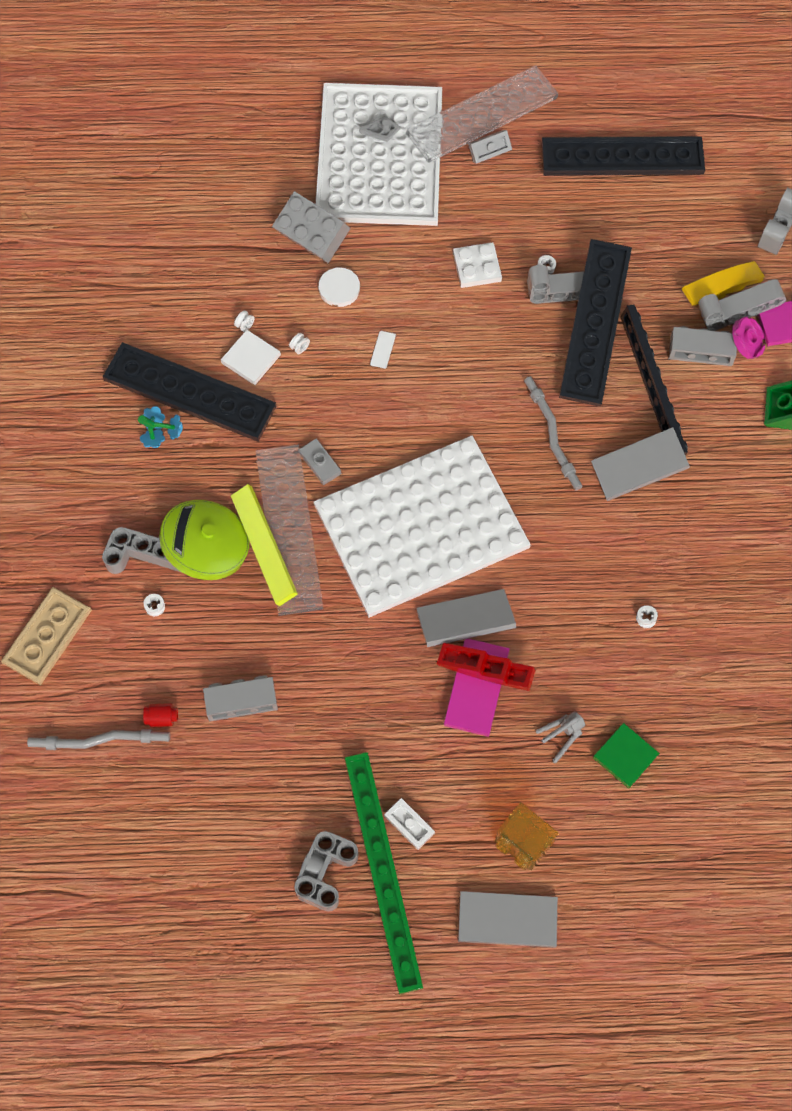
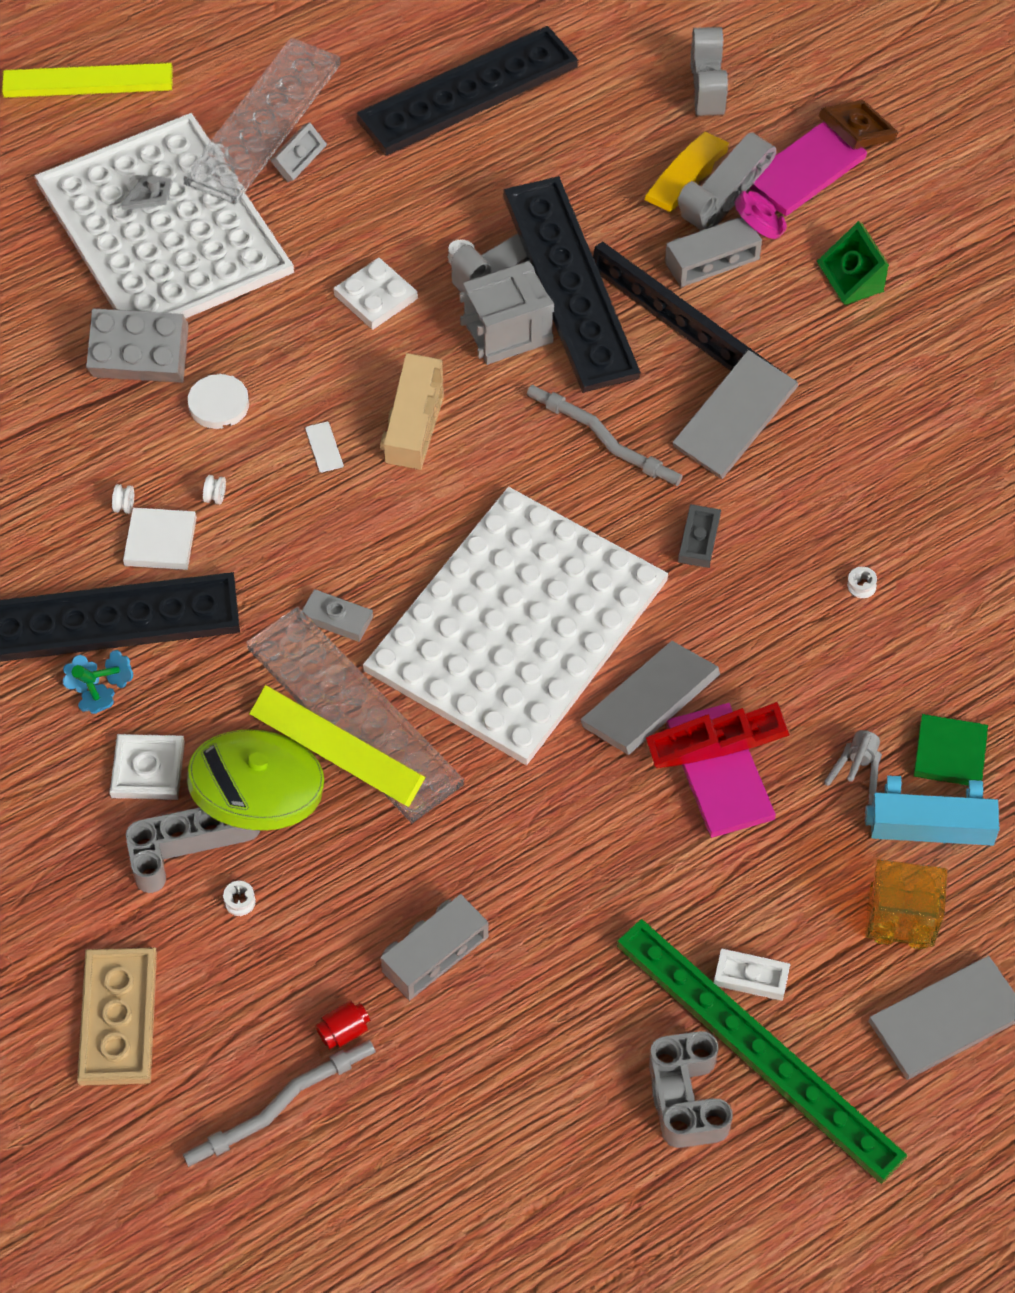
camera: 30 degrees left, 10 degrees down
none -> neon yellow tile [2,63,173,98]
none -> white tile [110,734,185,800]
none -> tan wedge [380,353,444,470]
none -> light grey container [459,261,554,365]
none -> dark grey plate [678,504,721,568]
none -> medium azure brick [865,775,999,846]

